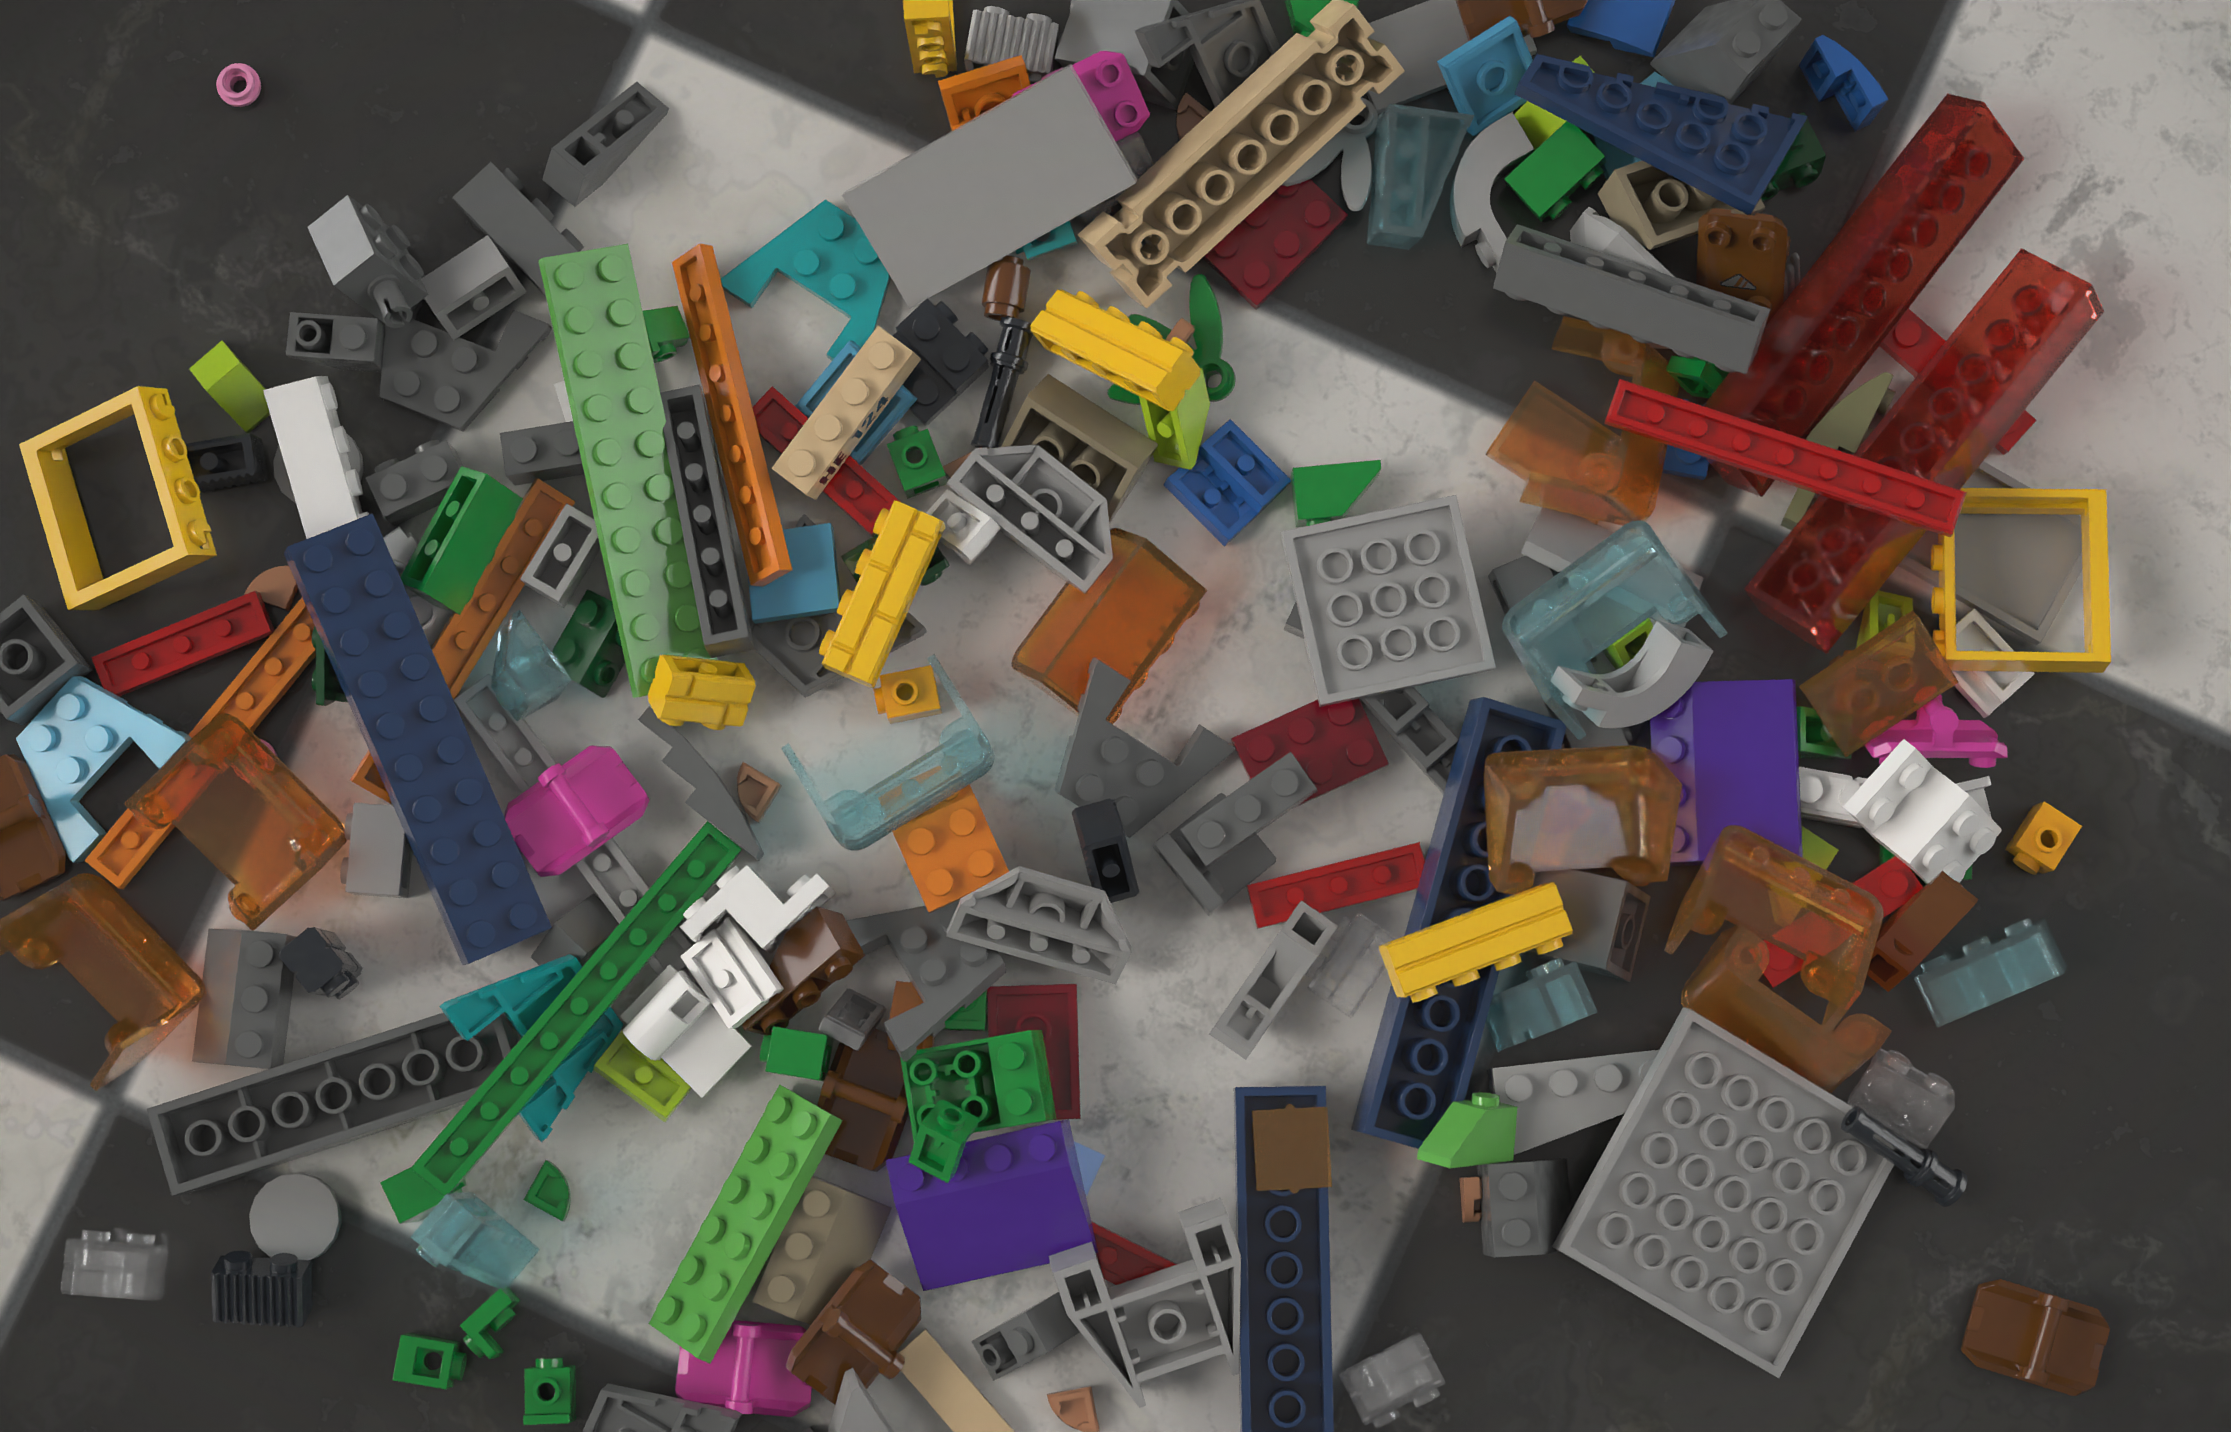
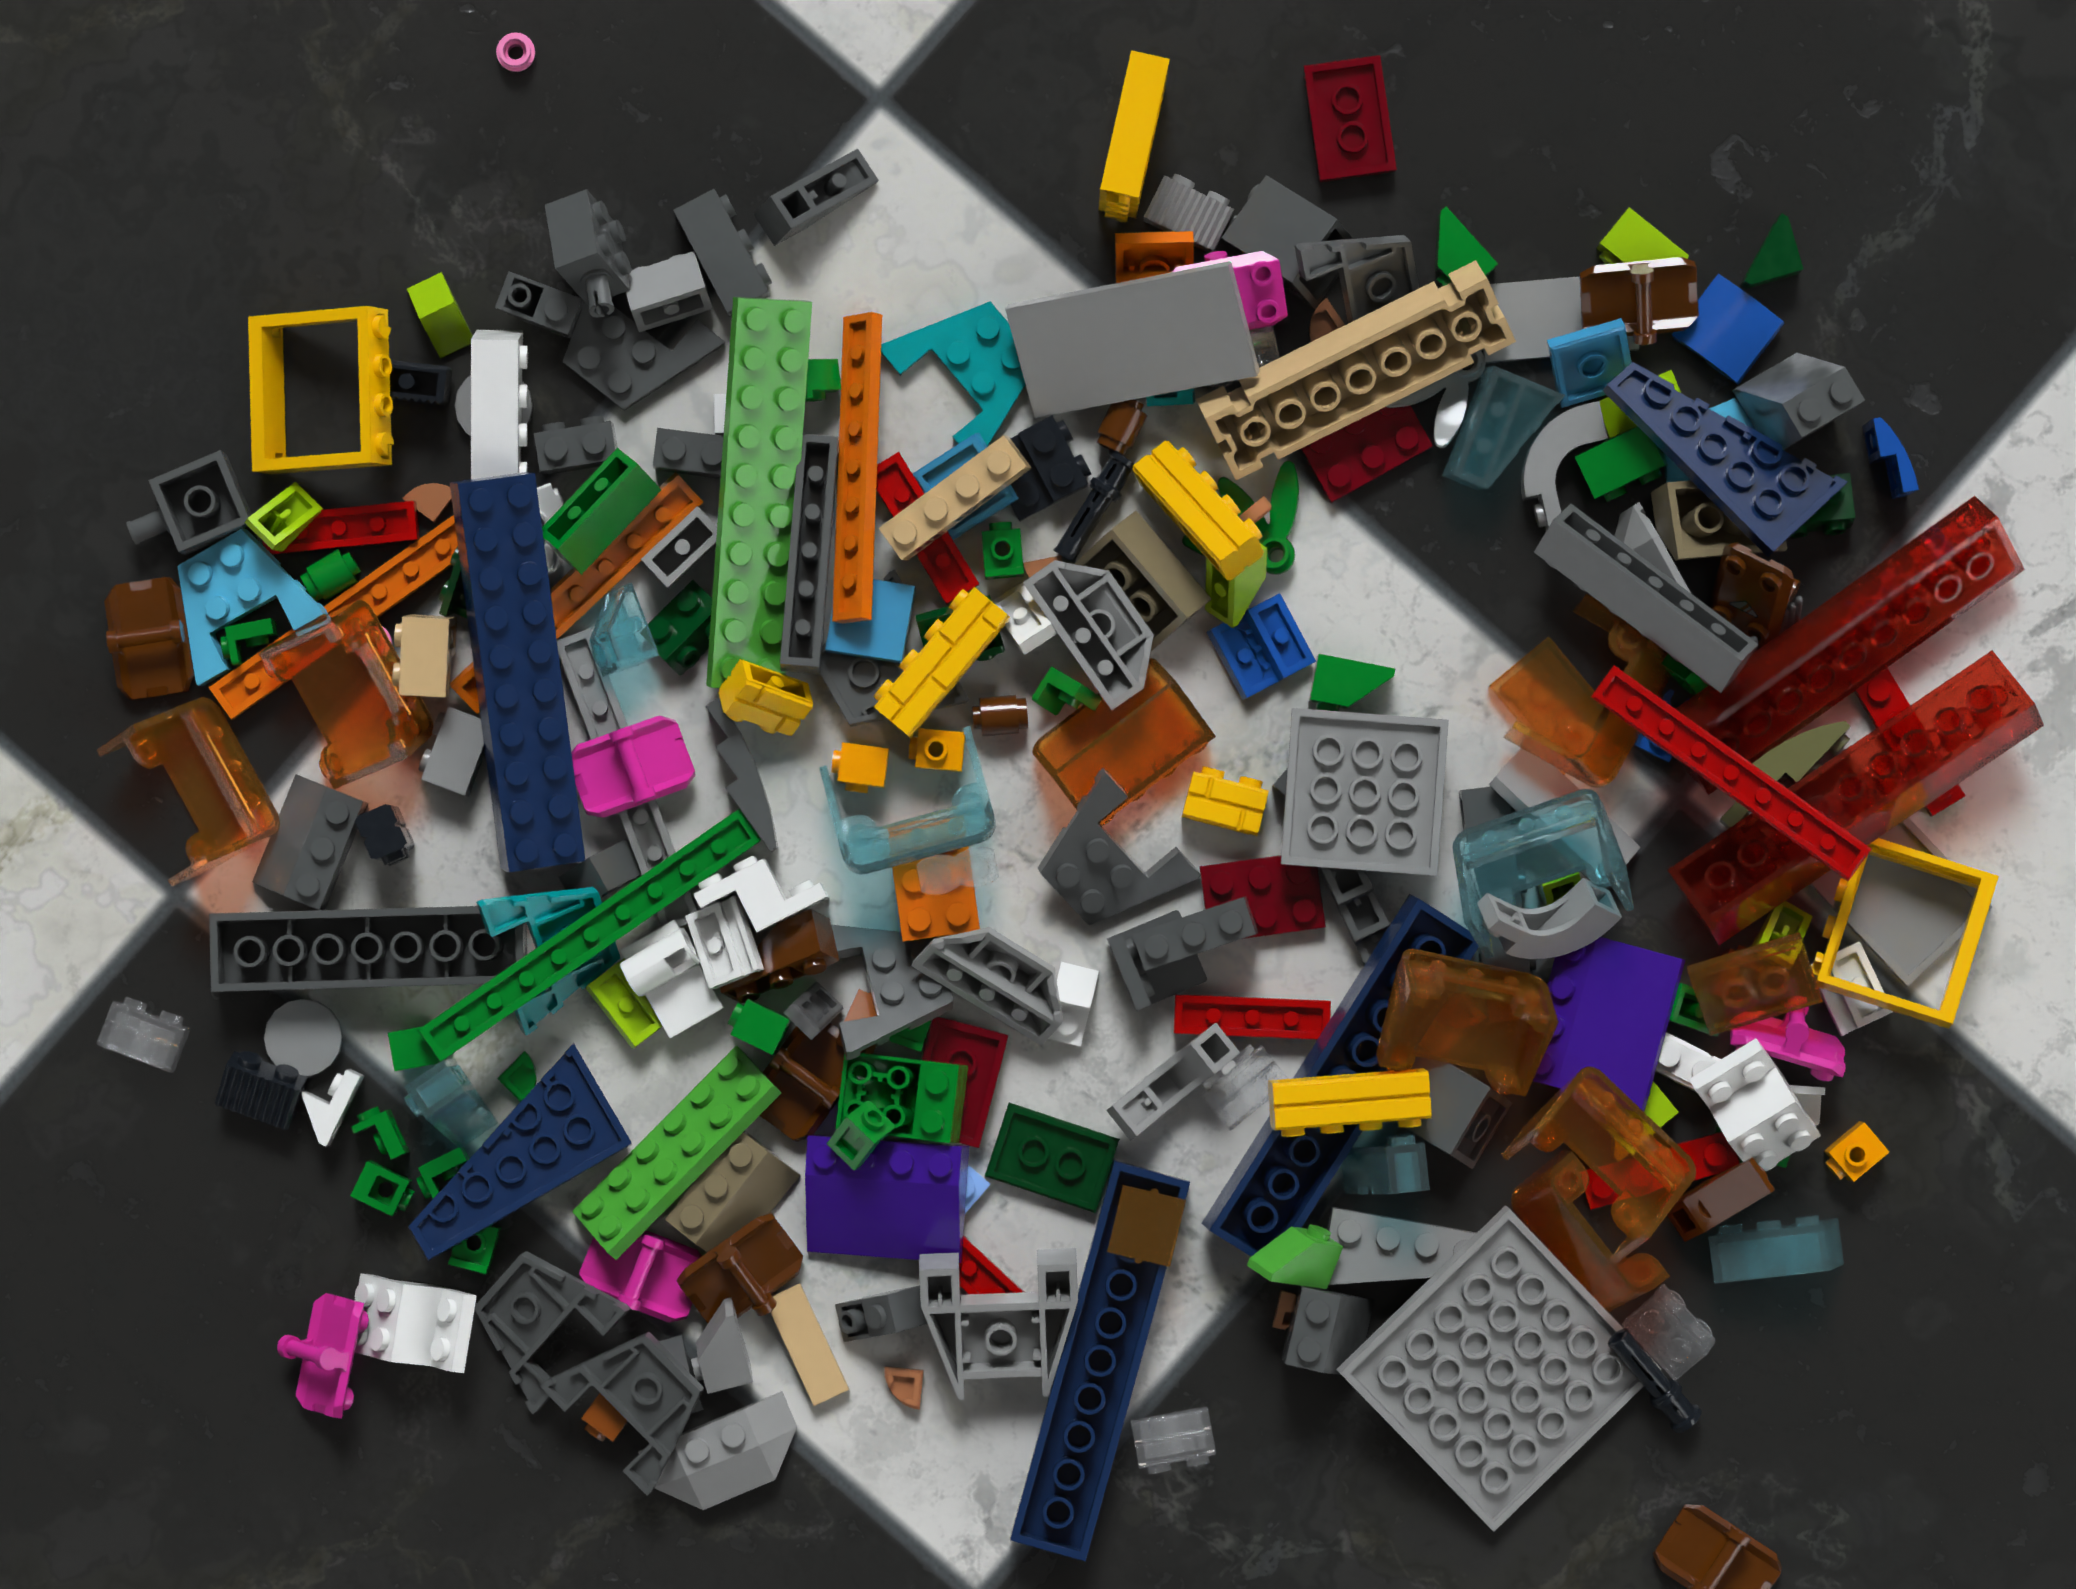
camera: 15 degrees right, 5 degrees up
nougat tile [737,762,782,823] -> none
black brick [1071,798,1139,903] -> none
none -> green bracket [220,618,278,667]
none -> lime slope [244,482,323,552]
none -> green brick [300,549,361,602]
none -> white slope [301,1069,364,1147]
none -> green bracket [351,1106,410,1160]
none -> tan brick [392,614,457,697]
none -> dark blue wing [408,1043,632,1262]
none -> light orange brick [831,742,890,793]
none -> clear brick [916,847,999,895]
none -> reddish brown brick [972,695,1028,736]
none -> dark green tile [985,1102,1120,1213]
none -> green bracket [1032,667,1103,715]
none -> white slope [1048,962,1099,1047]
none -> yellow brick [1181,766,1269,837]

